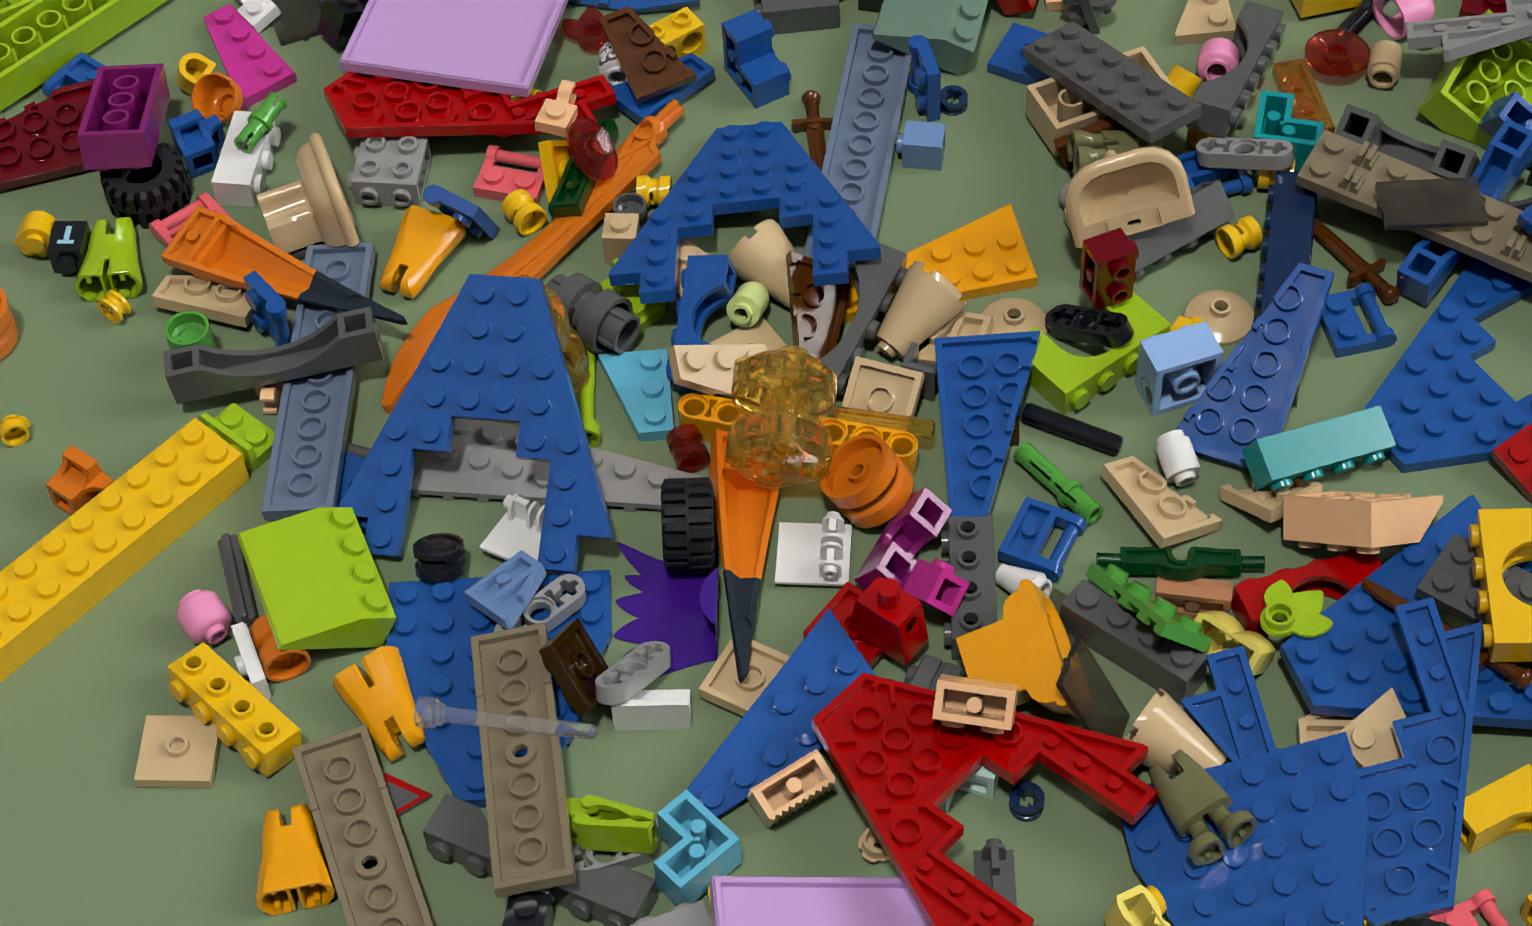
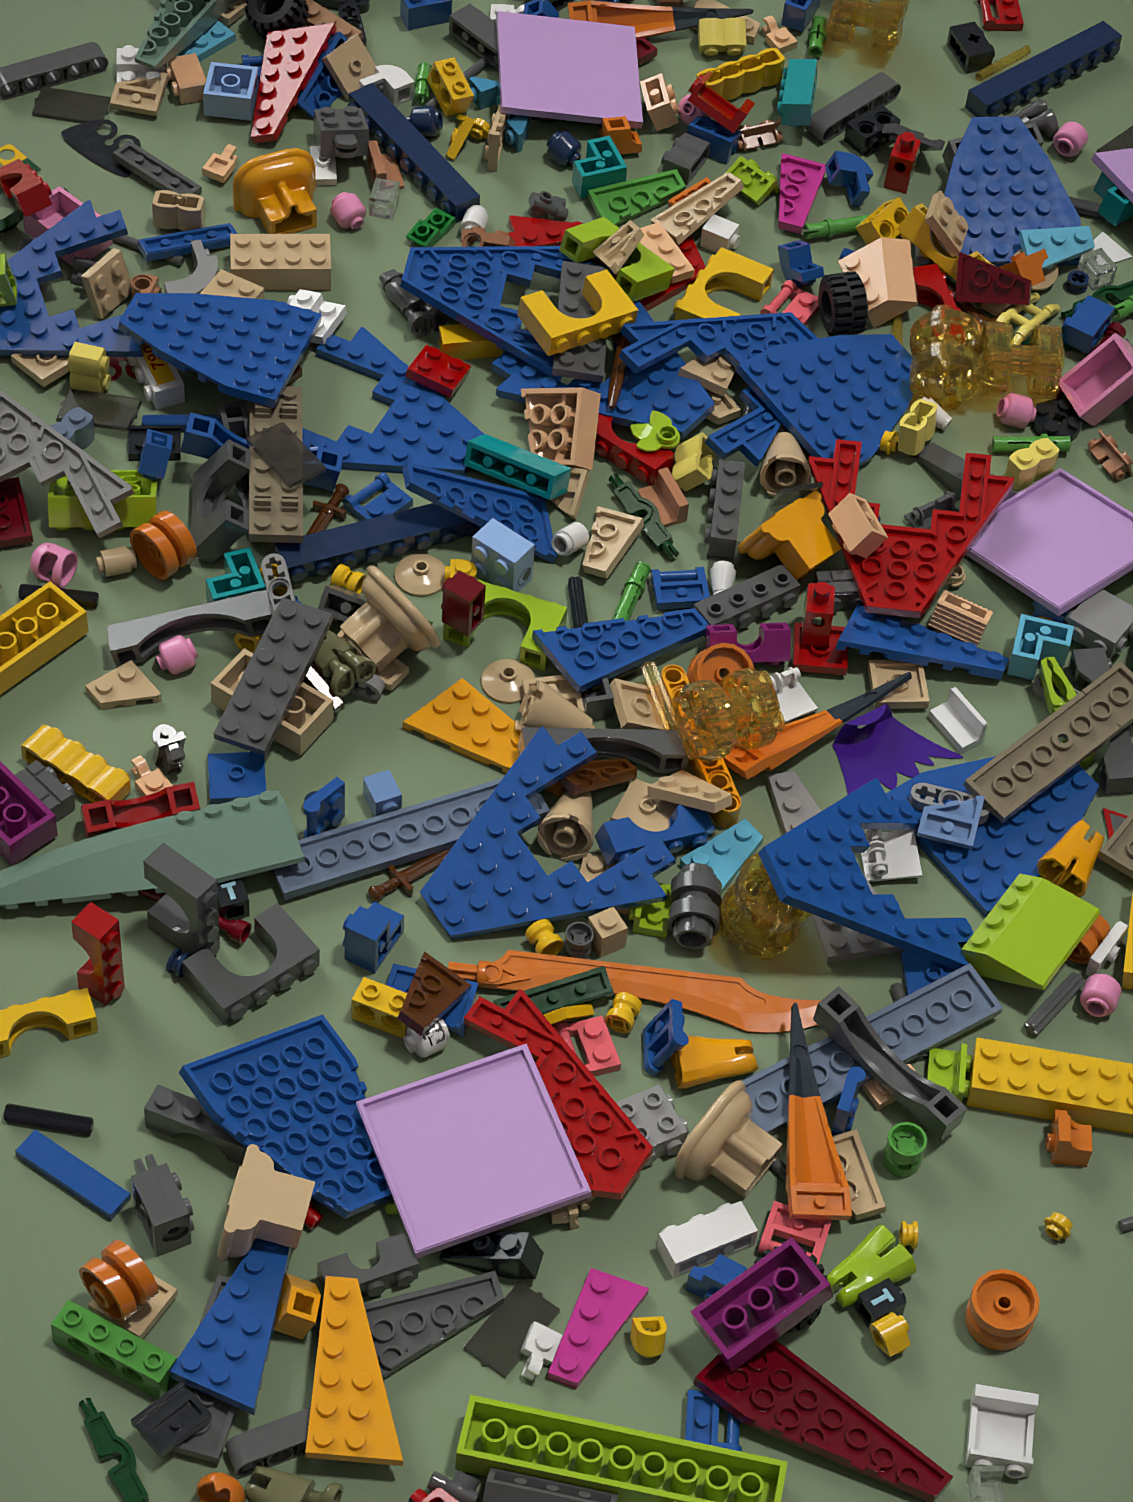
camera: 130 degrees left, 0 degrees up
orange hair [191,72,244,124] -> none
bright green pin [234,92,287,154] -> none
black wheel [413,533,467,583] -> none
clear piece [414,696,597,740] -> none
light nougat plate [535,80,578,138] -> none
dark brown plate [539,618,609,716] -> none
clear red plate [562,6,608,52] -> none
clear red dish [567,118,618,181] -> none
light grey beam [595,641,671,705] -> none
black tyre [661,477,715,571] -> none
clear red wheel [666,424,711,474] -> none
yellowish green brick [726,281,769,327] -> none
dark pink brick [903,558,970,617] -> none
black beam [1045,304,1134,348] -> none
bright green wing [1085,563,1213,653] -> none
olive piece [1148,749,1257,866] -> none
yellow plate [1167,63,1204,98] -> none
clear orange plate [1272,58,1335,133] -> none
clear red dish [1304,29,1370,78] -> none
none -> orange wheel [130,511,197,580]

